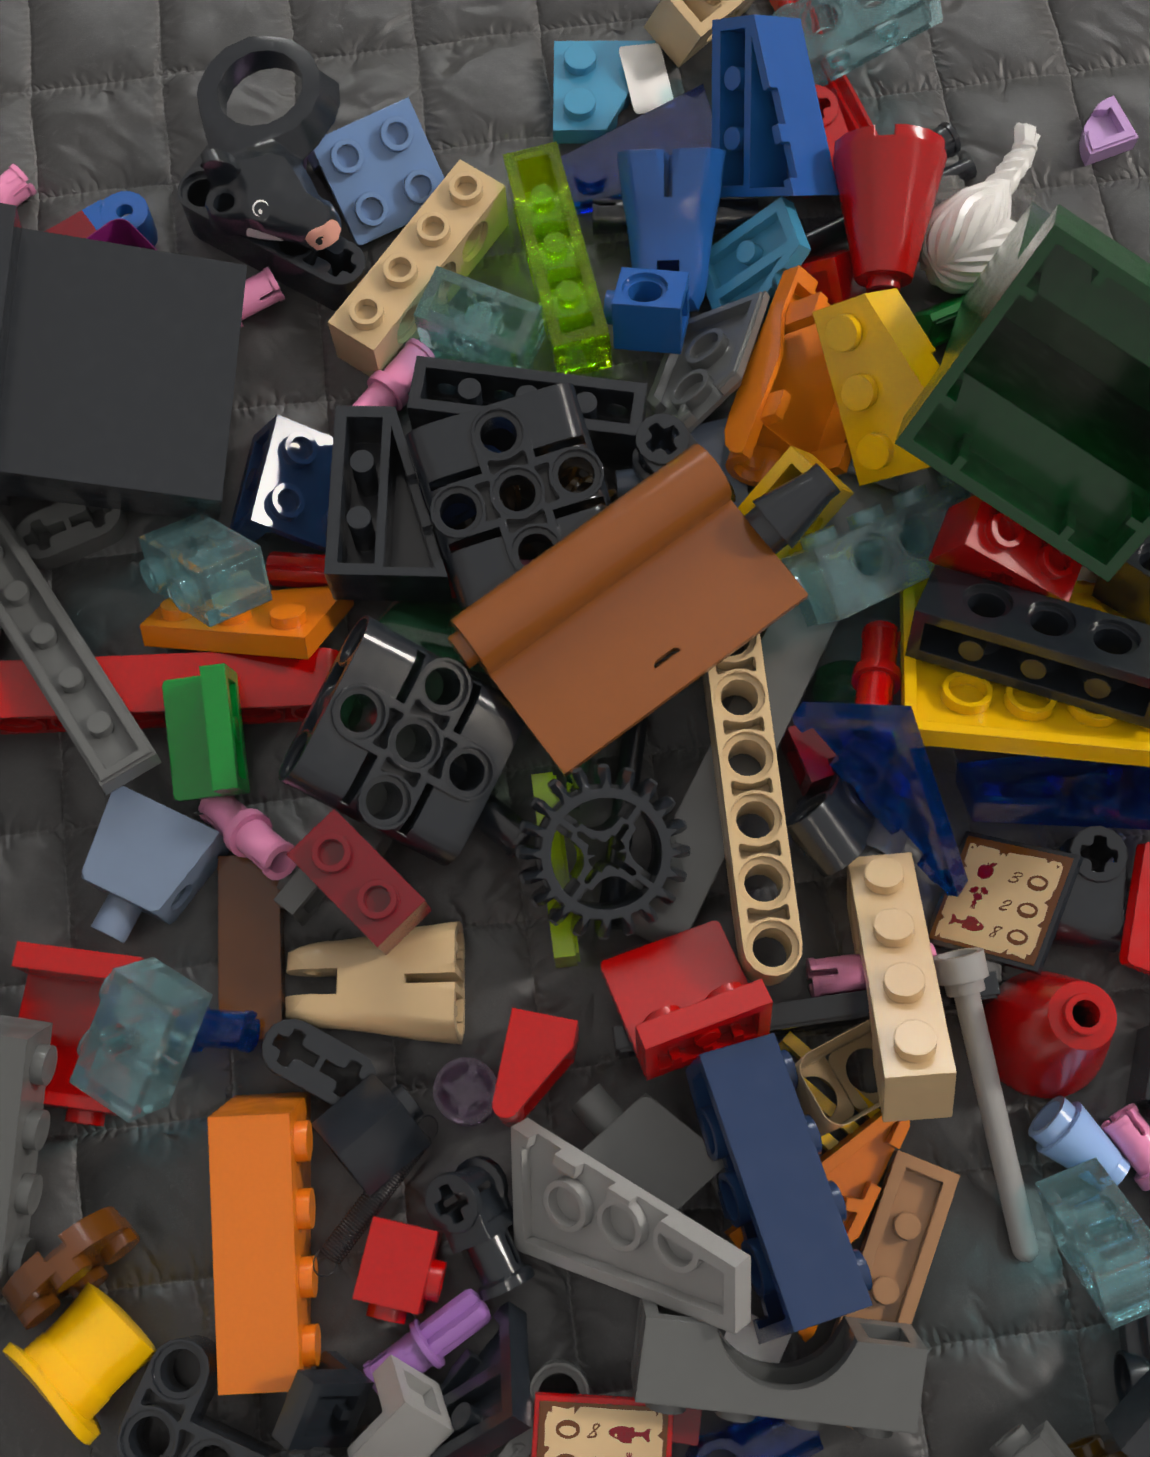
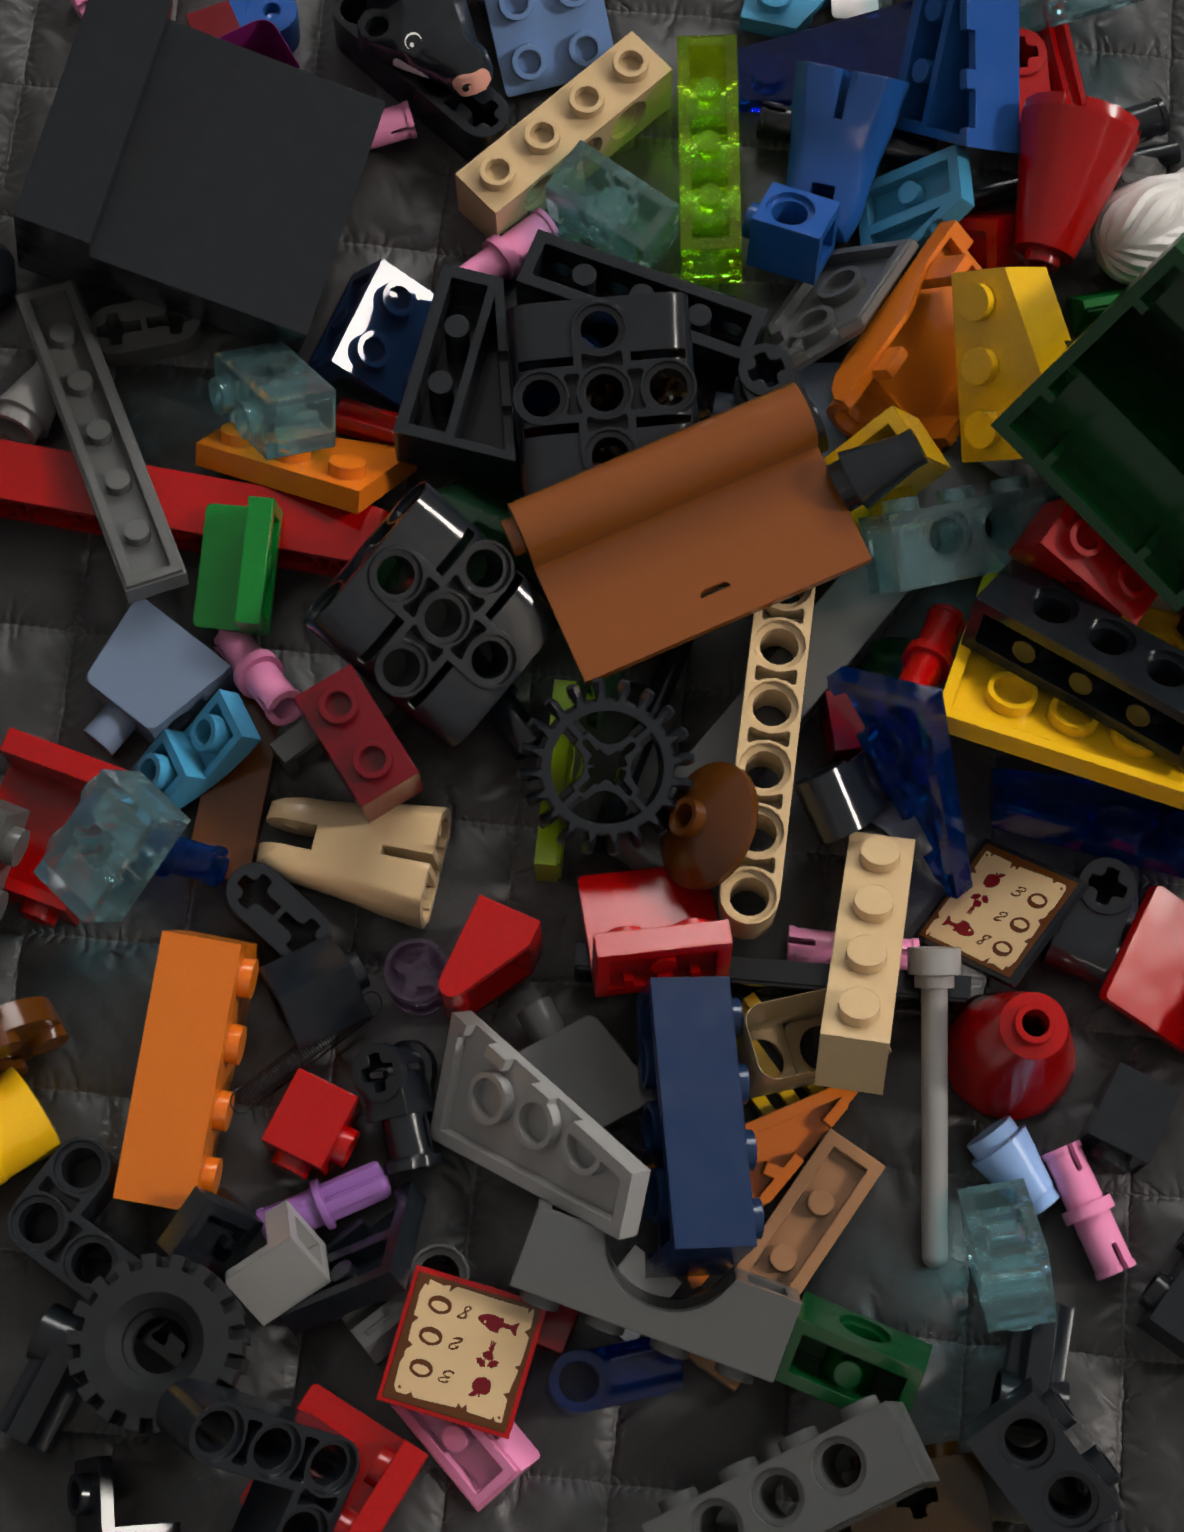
camera: 10 degrees right, 0 degrees up
none -> dark azure slope [130,689,261,819]
none -> reddish brown dish [660,761,758,891]
none -> dark green brick [774,1291,933,1413]

